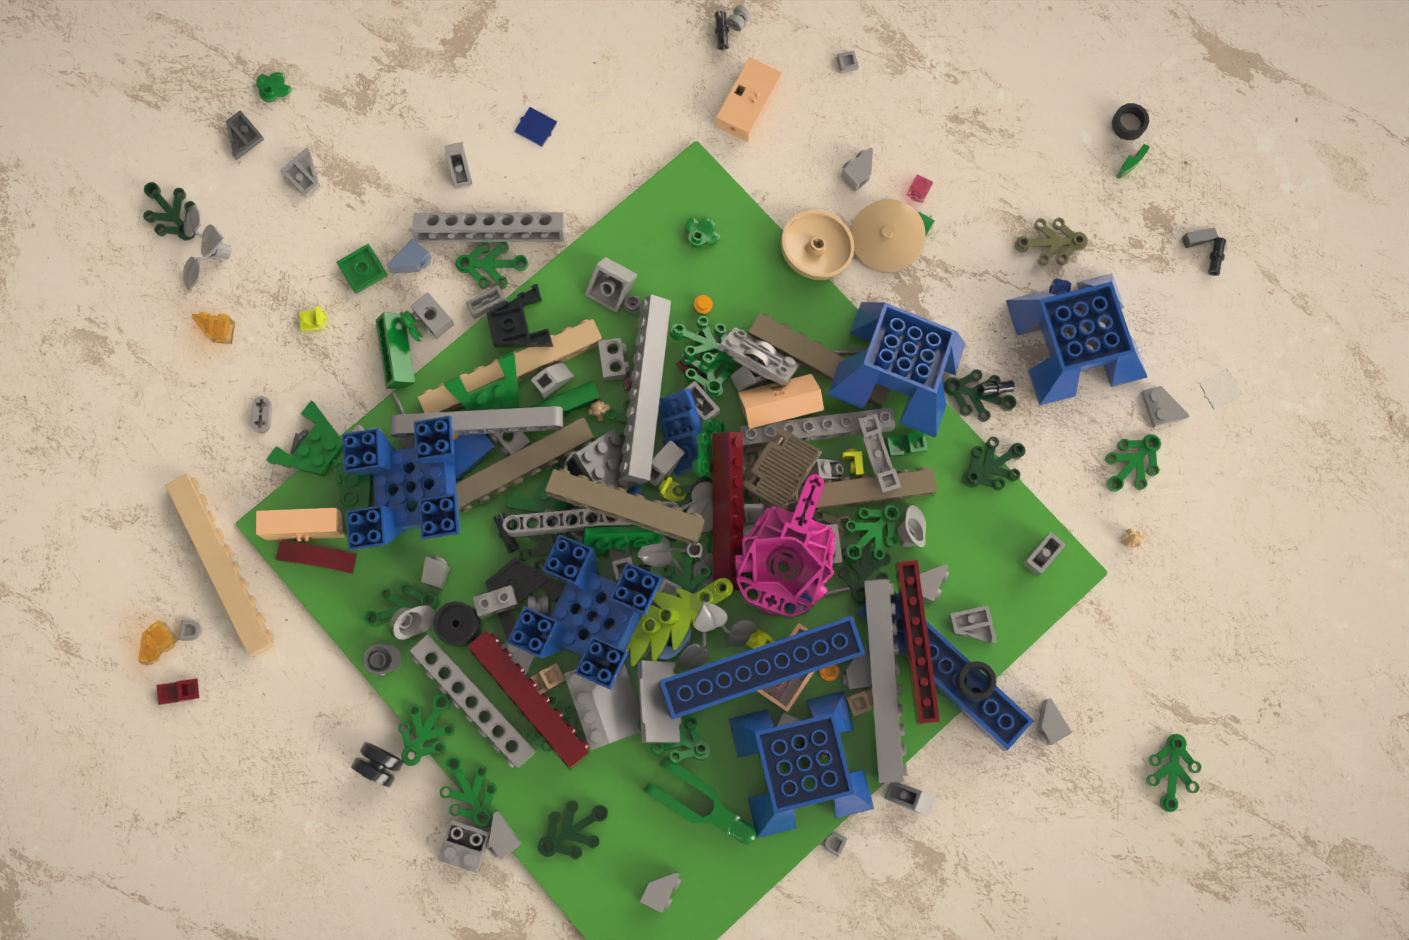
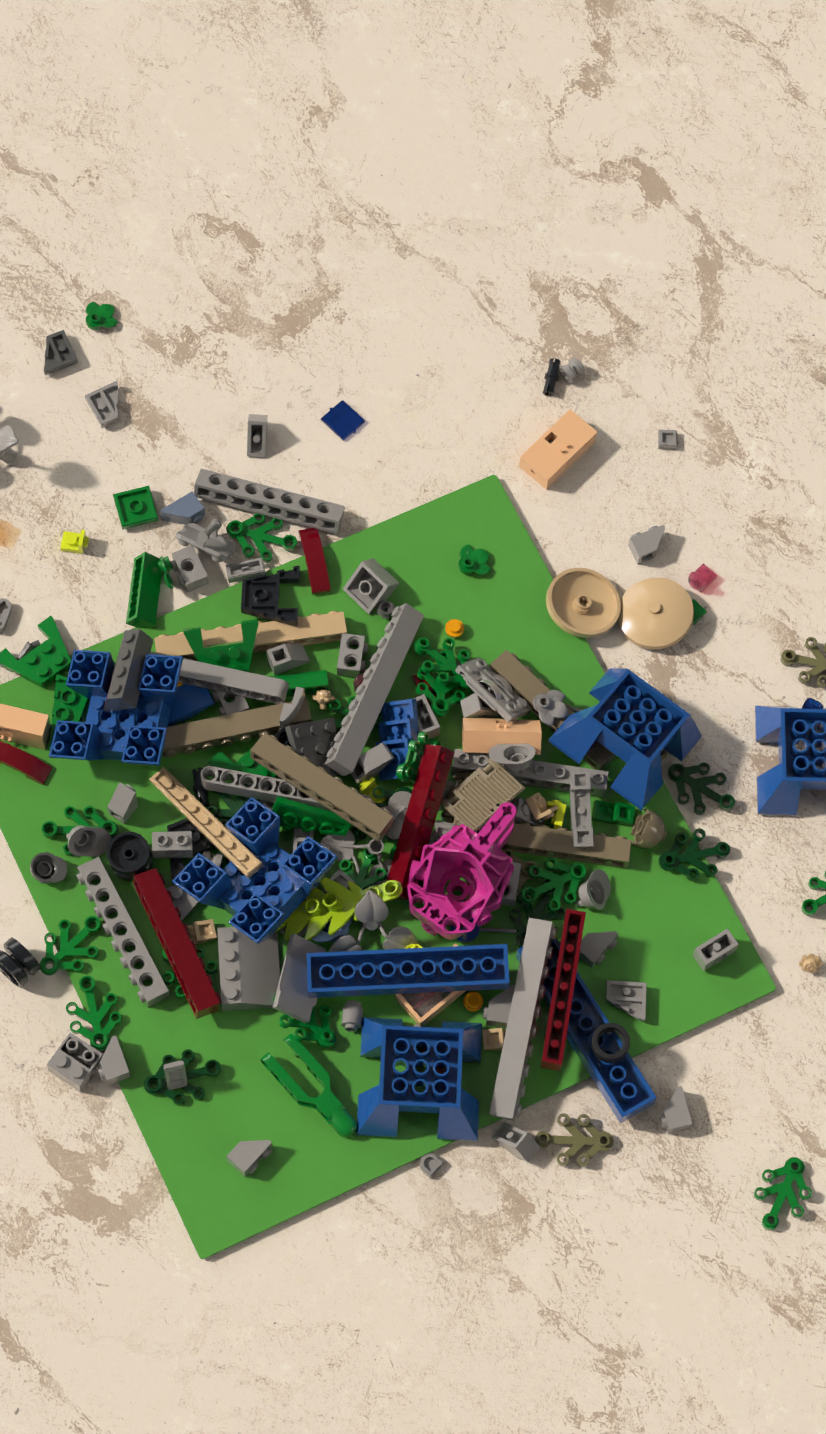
camera: 15 degrees right, 10 degrees down
black pin [977,380,1015,396] -> none
none -> dark grey slope [103,629,153,712]
none -> tan tile [149,767,263,879]
none -> light grey slope [163,1060,188,1090]
none -> light grey shield [175,519,236,562]
none -> light grey slope [279,687,305,728]
none -> dark red slope [298,528,331,595]
none -> light grey brick [341,1001,363,1032]
none -> light grey piece [488,744,536,772]
none -> tan bracket [526,792,558,820]
none -> light grey plate [533,690,569,726]
none -> olive plant [535,1113,614,1167]
none -> dark tan cylinder [631,809,666,849]

